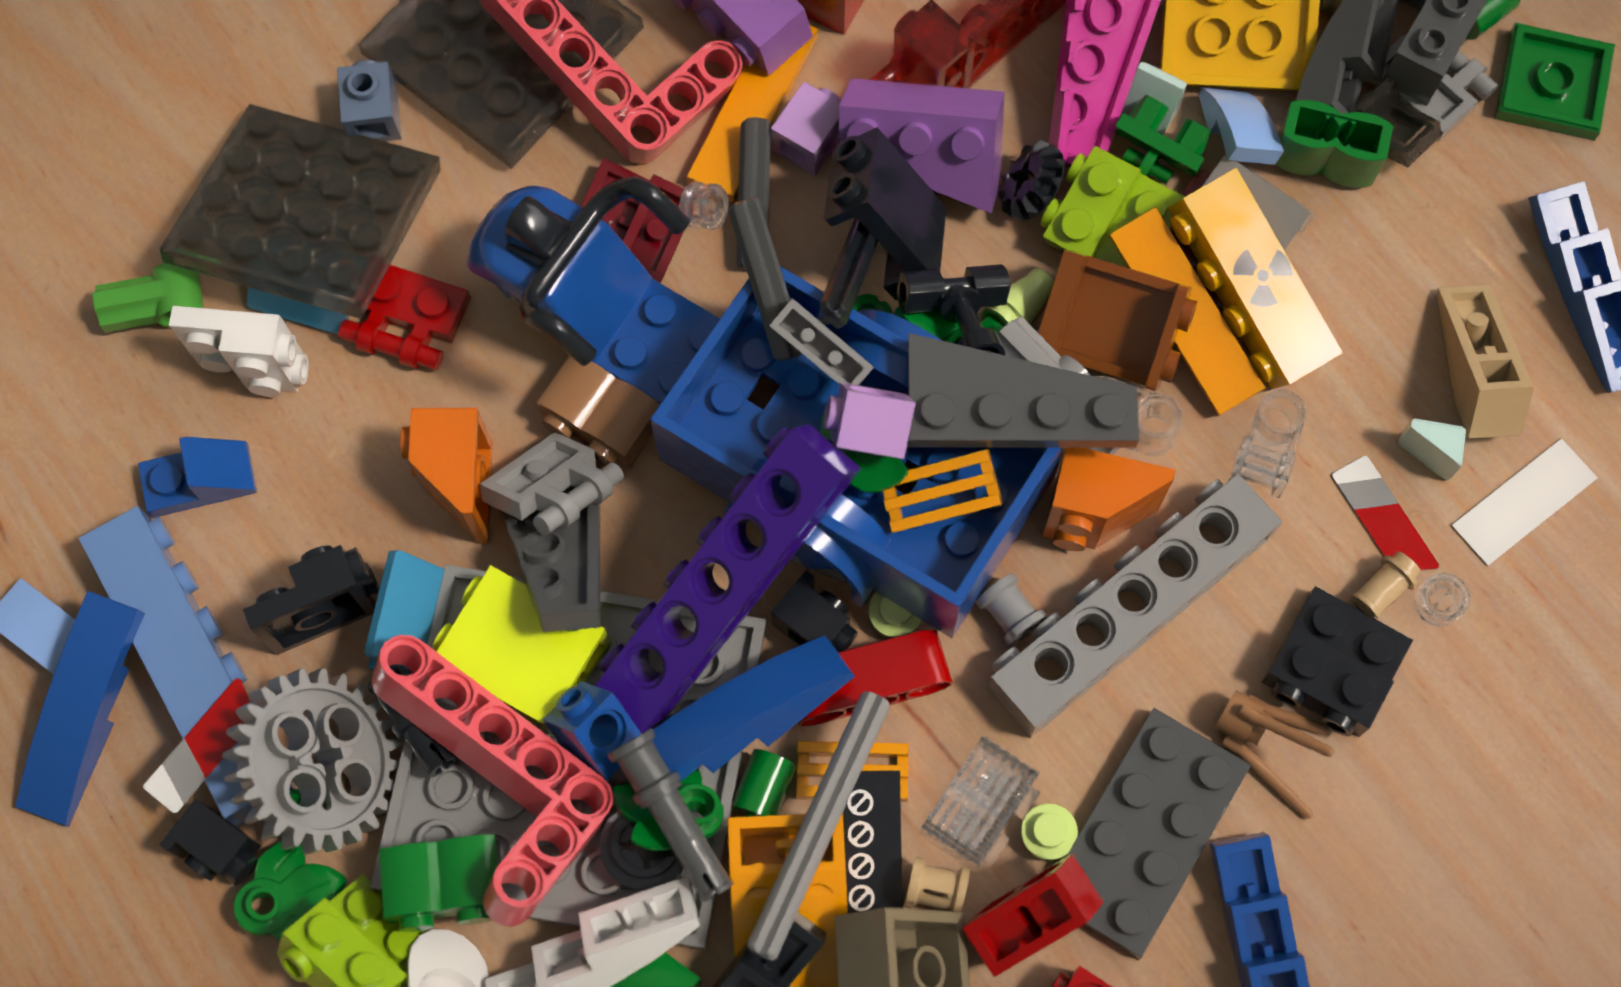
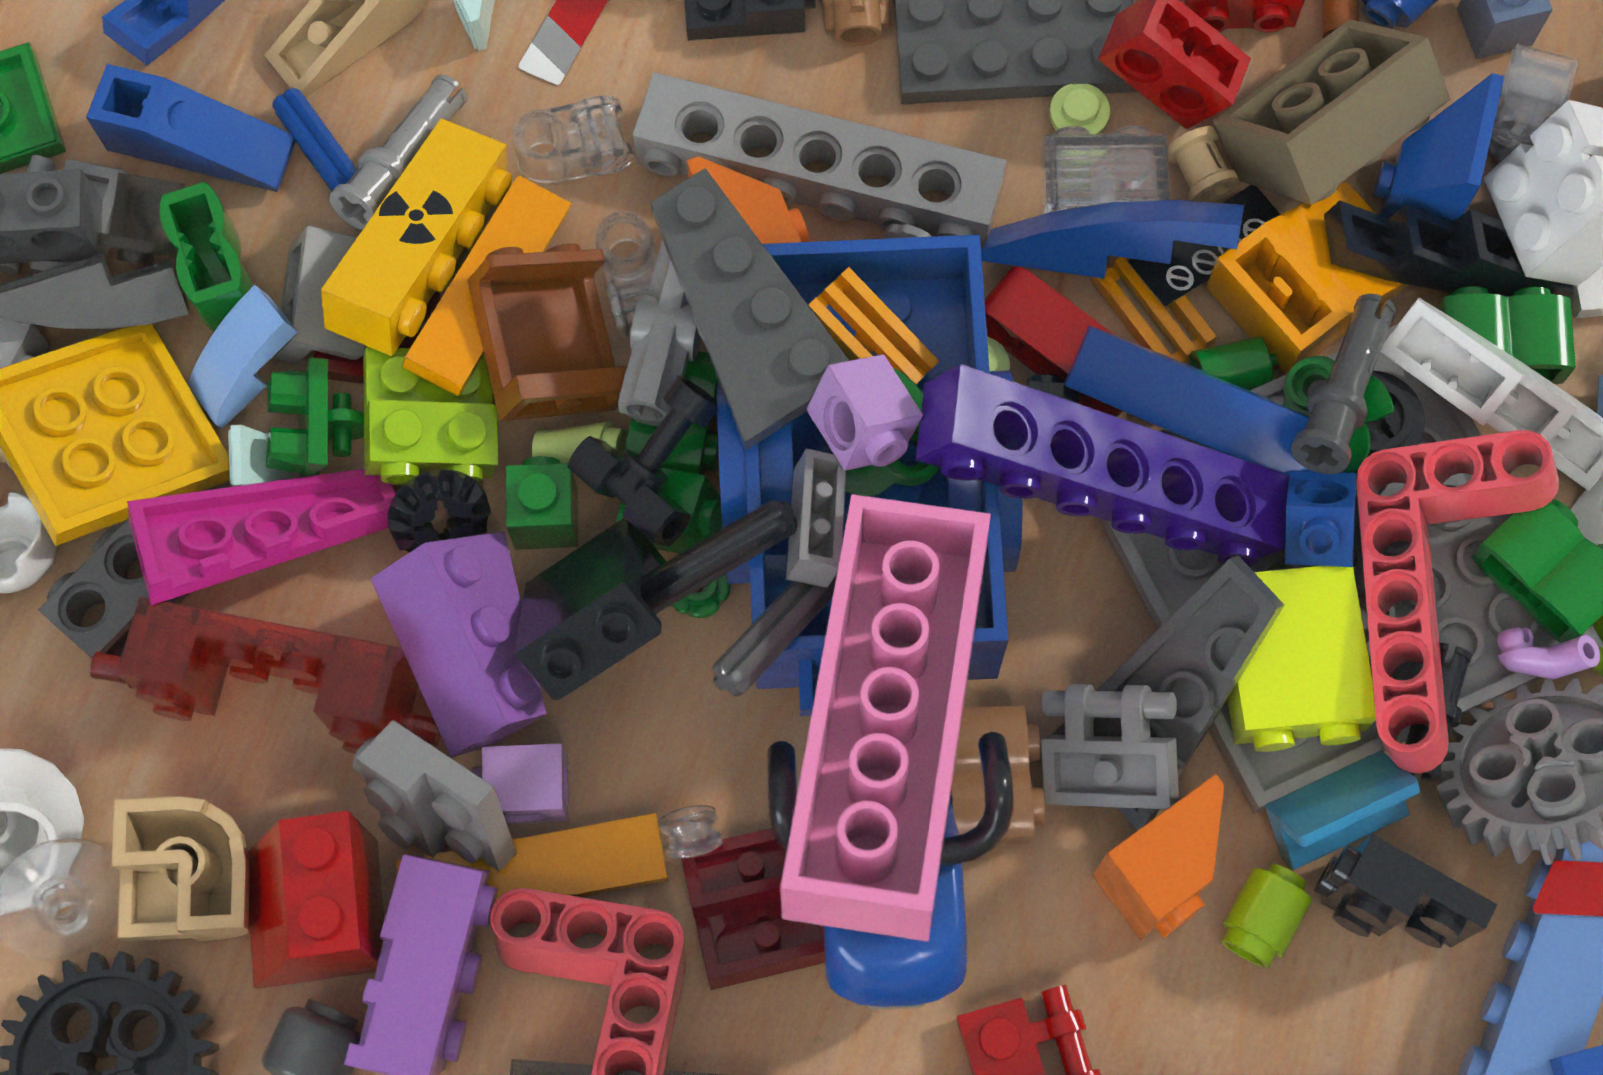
camera: 125 degrees left, 0 degrees up
dark grey axle [736,117,771,269] -> none
light grey axle [748,691,889,960] -> none
none -> blue slope [86,64,296,192]
none -> blue axle [272,88,362,232]
none -> light grey pin [329,75,467,230]
none -> light grey plate [353,720,517,872]
none -> green brick [506,456,579,550]
none -> bright pink brick [780,494,991,942]
none -> blue slope [981,200,1244,279]
none -> lime brick [1221,863,1313,969]
none -> lavender arm [1497,627,1600,679]

